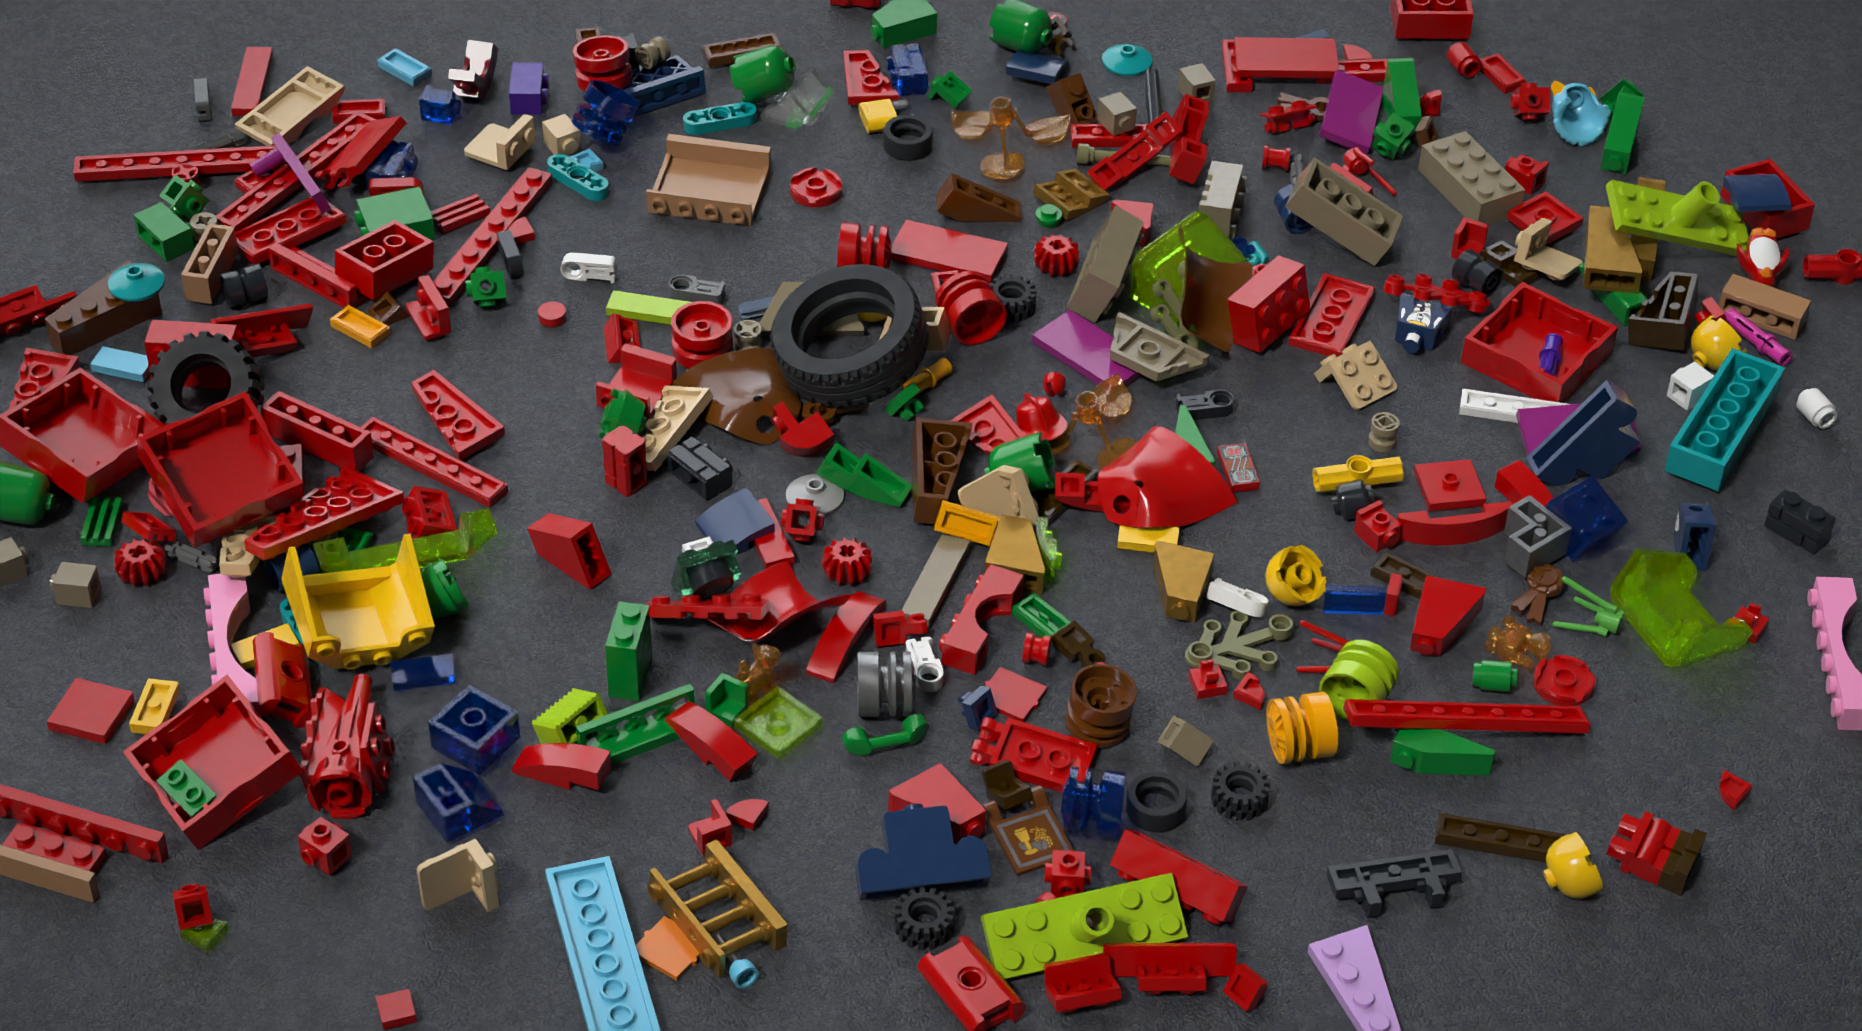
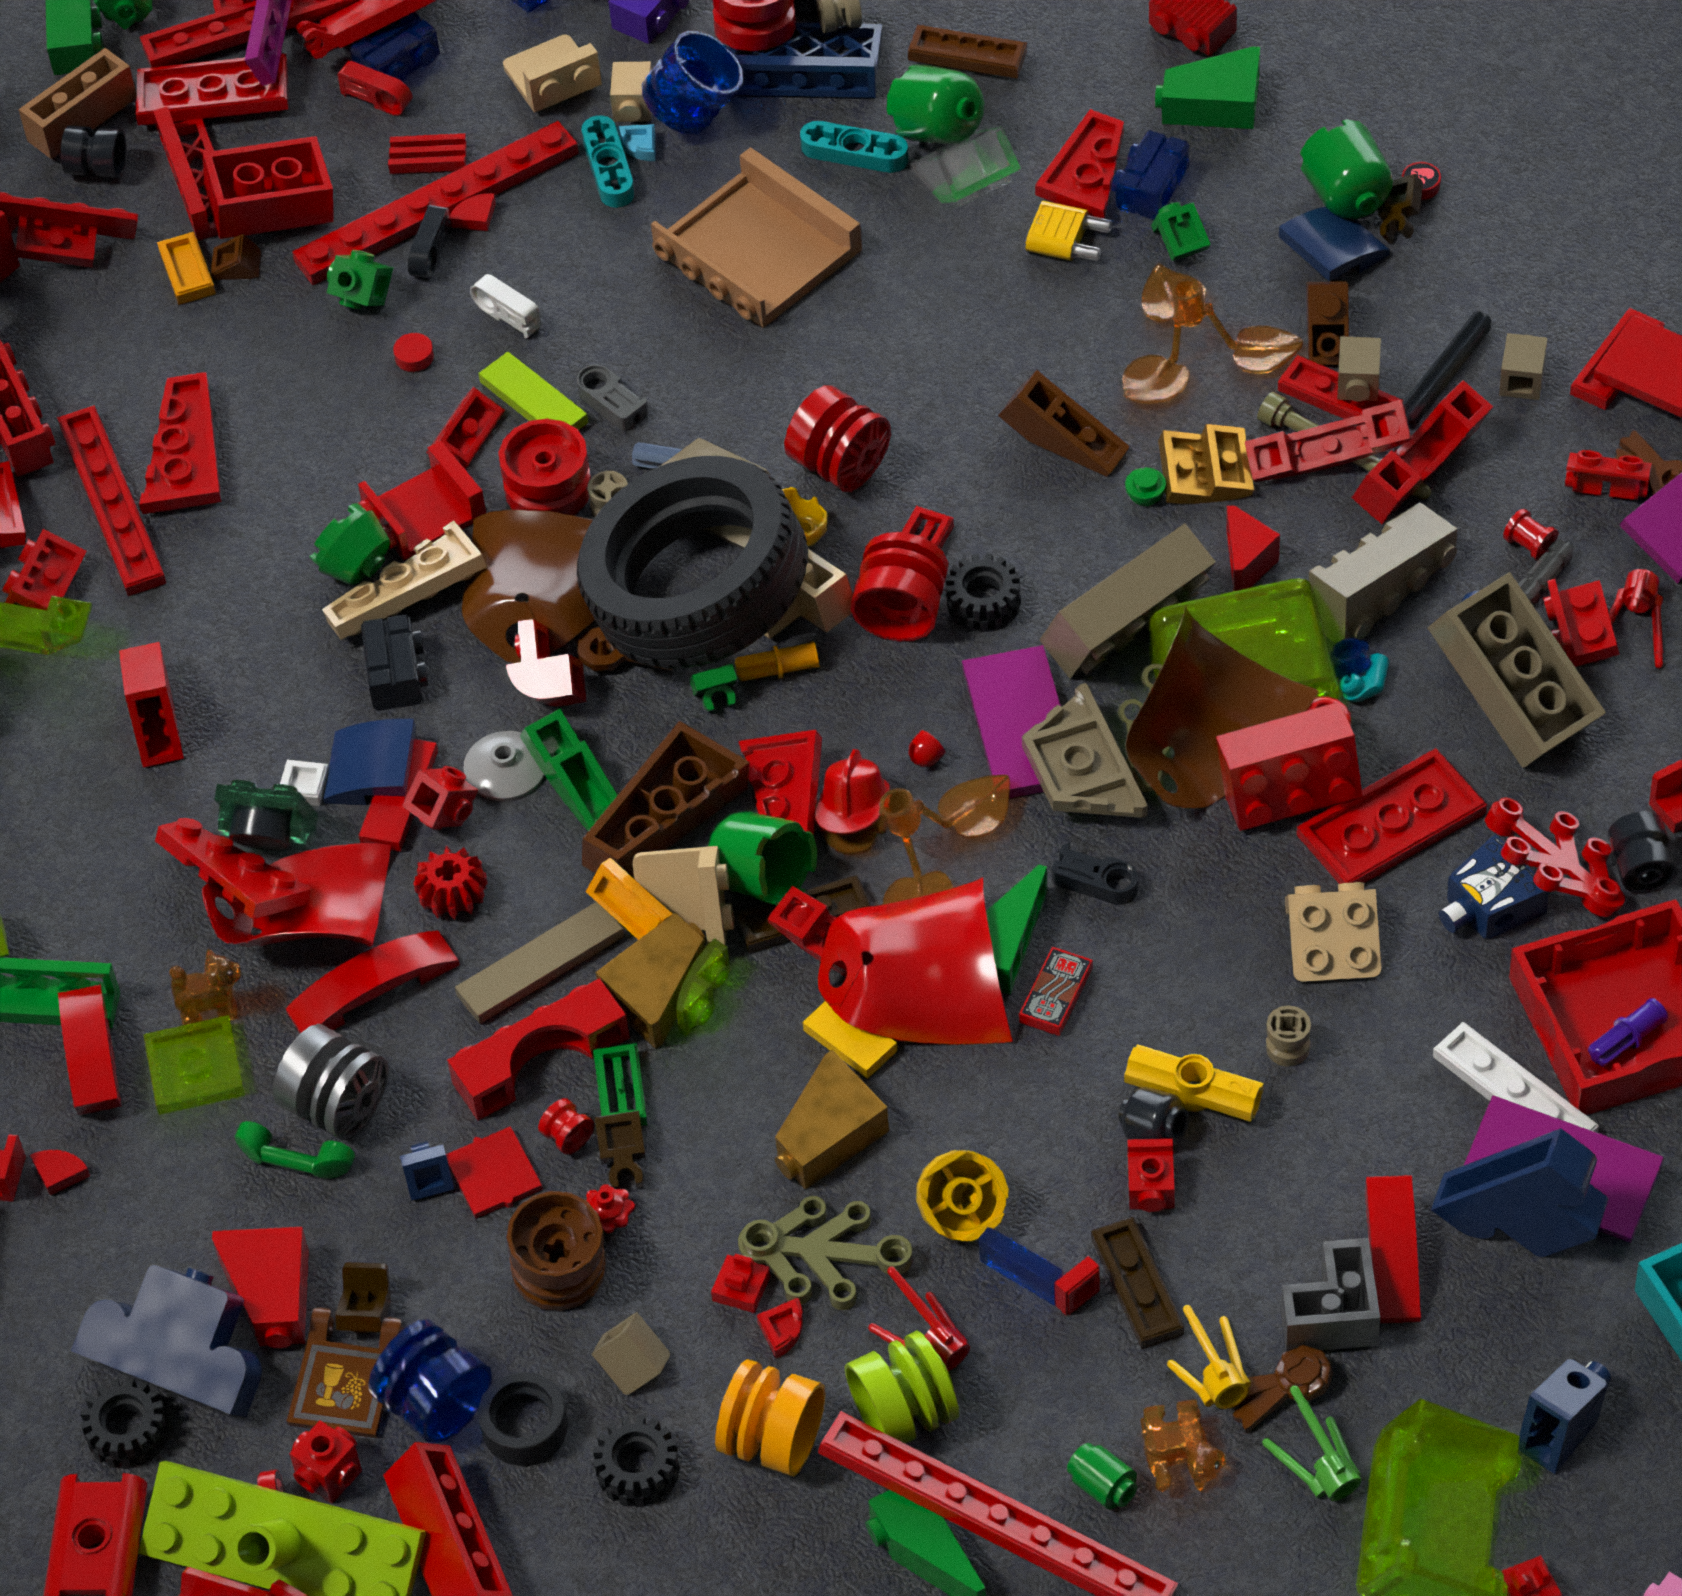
camera: 40 degrees right, 10 degrees up
dark tan wheel [190,212,218,244] -> none
brick [354,187,435,240] -> none
red bracket [406,275,451,340] -> none
red brick [602,425,647,497] -> none
green brick [605,602,652,701] -> none
green panel [705,673,749,729] -> none
red tile [790,167,842,207] -> none
red plate [873,611,927,647] -> none
black tyre [883,115,933,160] -> none
tile [891,220,1008,283] -> none
white piece [906,637,943,692] -> none
red tile [969,717,1097,797] -> none
red gear [1034,234,1079,277] -> none
teal dish [1102,44,1152,76] -> none
white piece [1206,578,1269,617] -> none
red slope [1397,501,1513,546] -> none
red slope [1410,575,1486,656] -> none
red plate [1414,459,1486,511] -> none
red tile [1533,655,1596,706] -> none
clear blue brick [1545,475,1629,562] -> none
none -> yellow plant [1167,1305,1251,1409]

